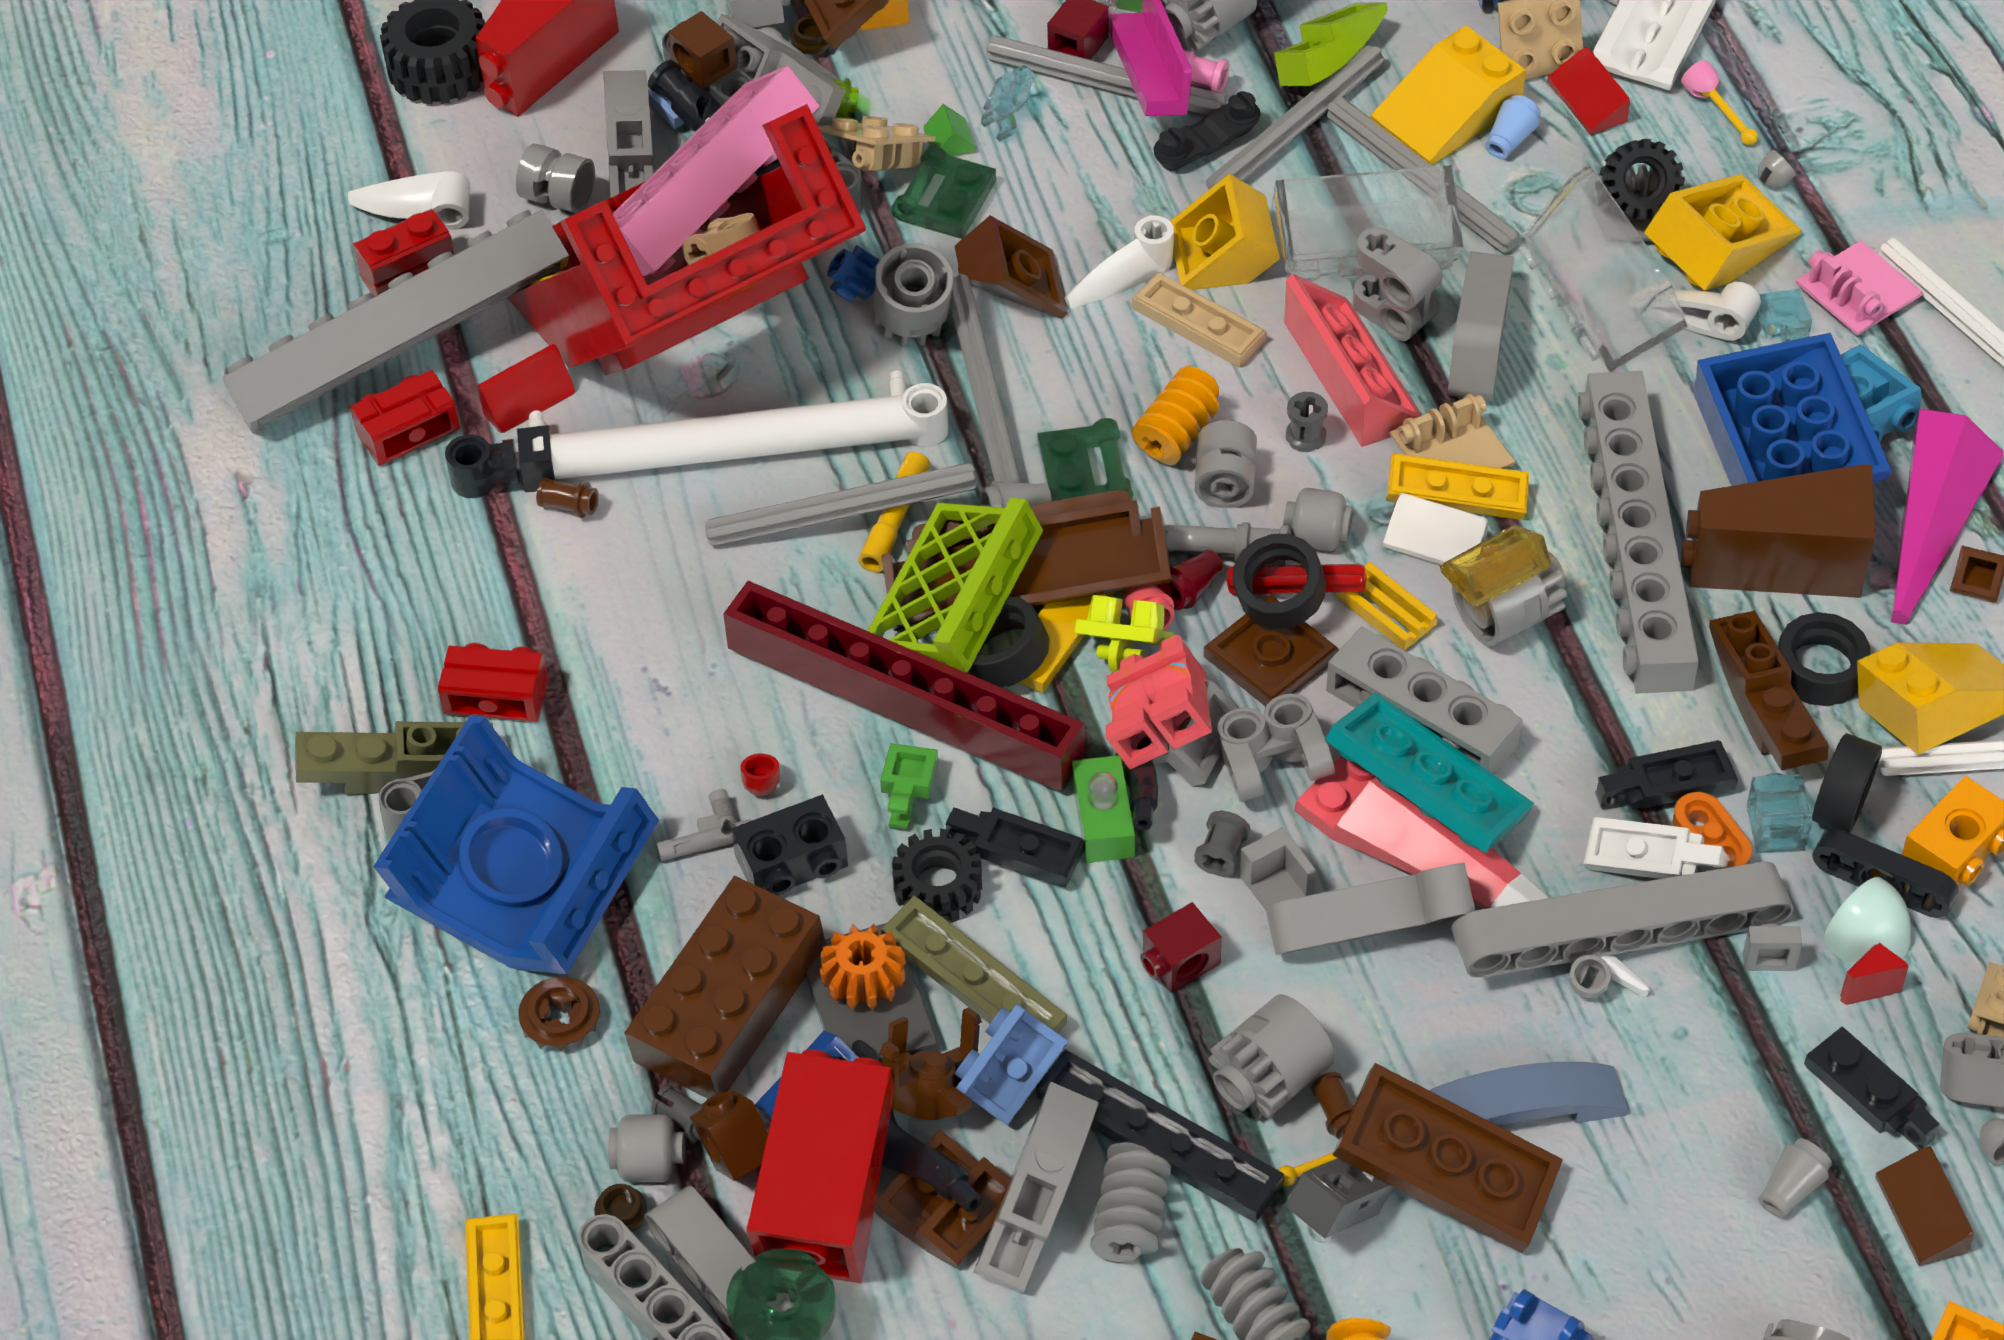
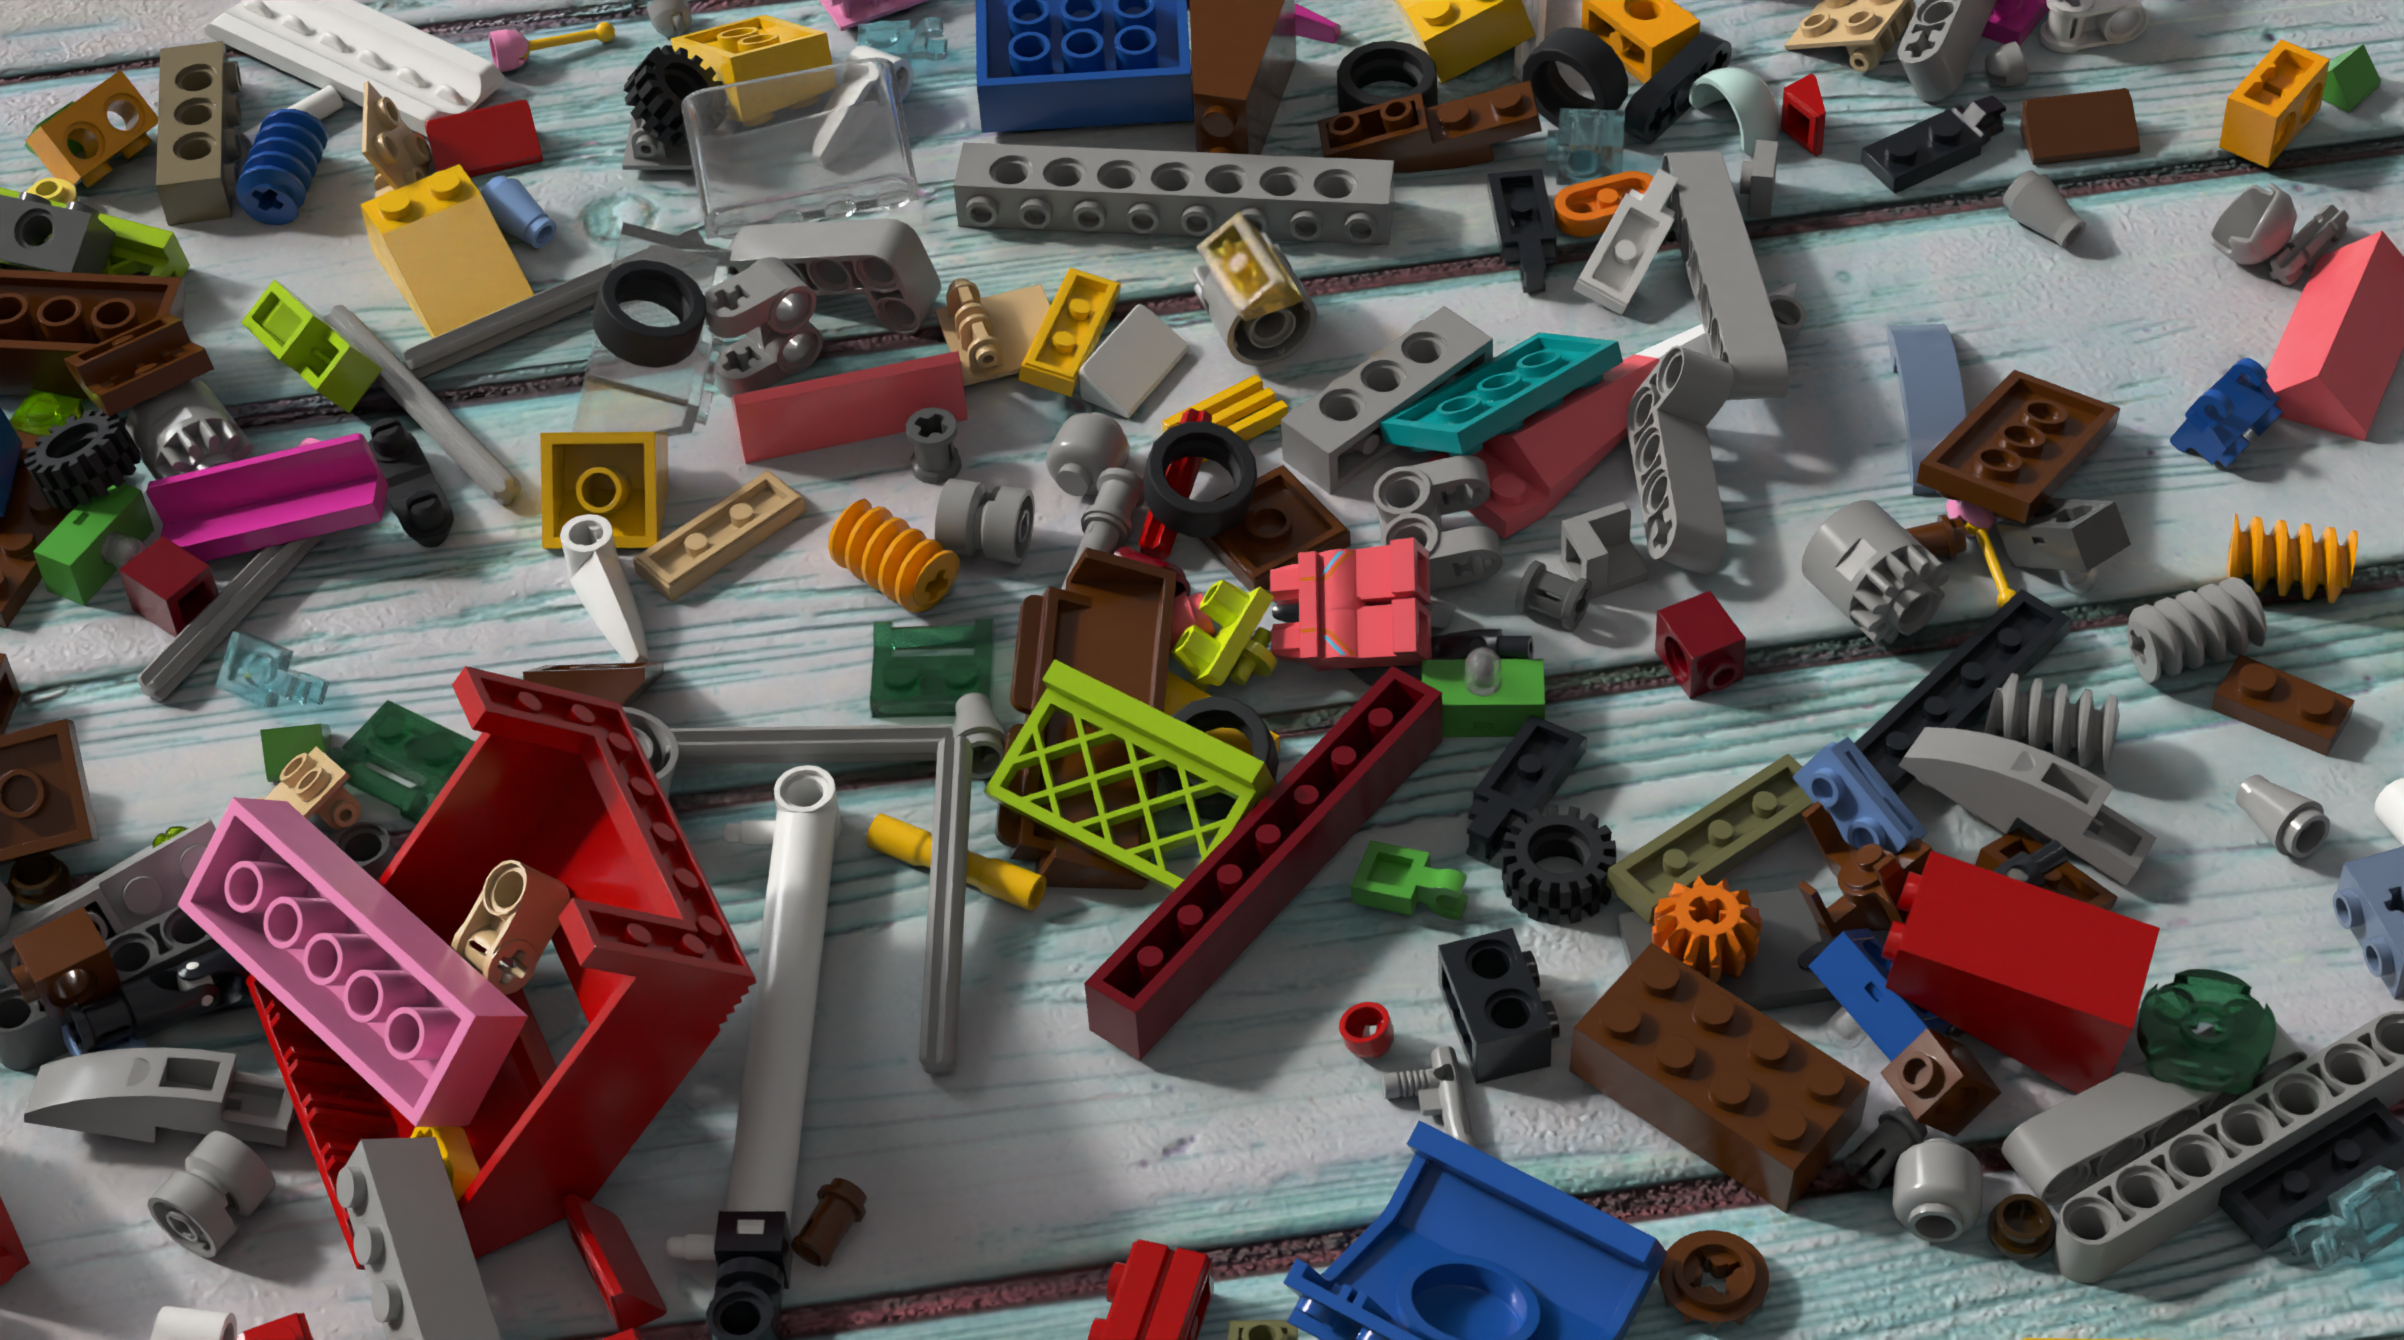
camera: 80 degrees left, 5 degrees down
none -> black tyre [593,260,706,368]

